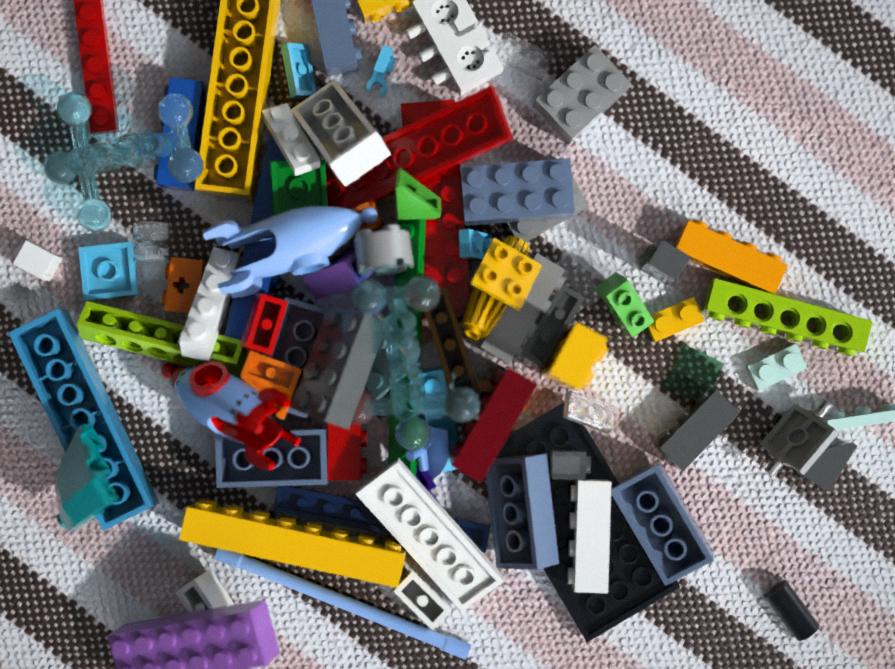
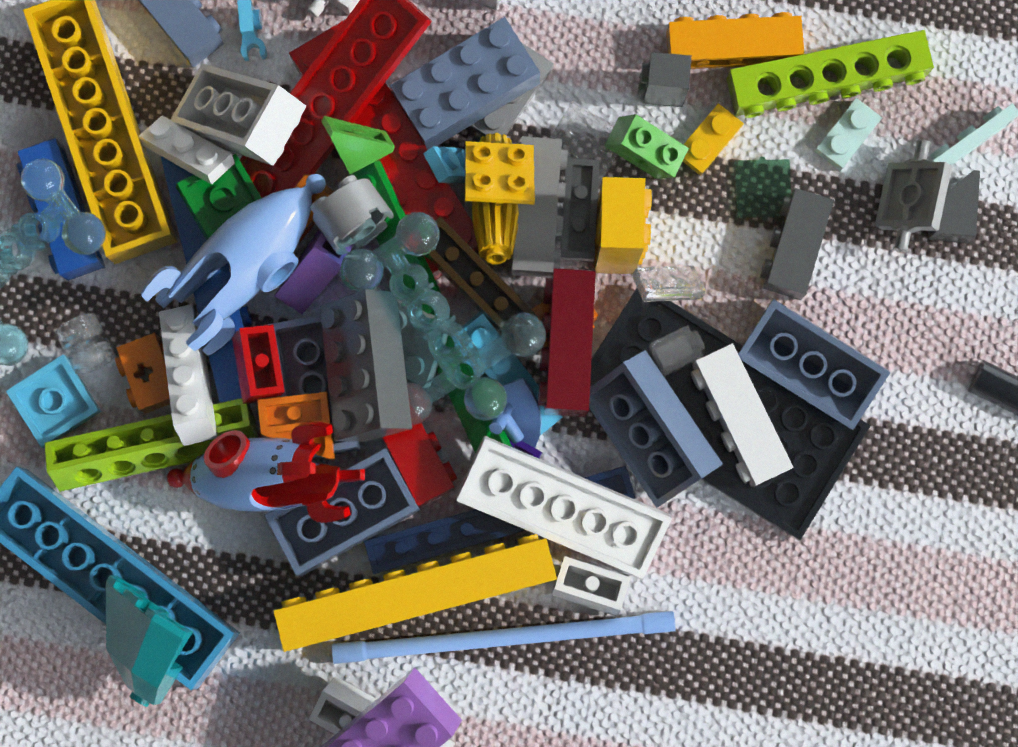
camera: 25 degrees left, 5 degrees down
medium azure plate [281,43,317,99] -> none

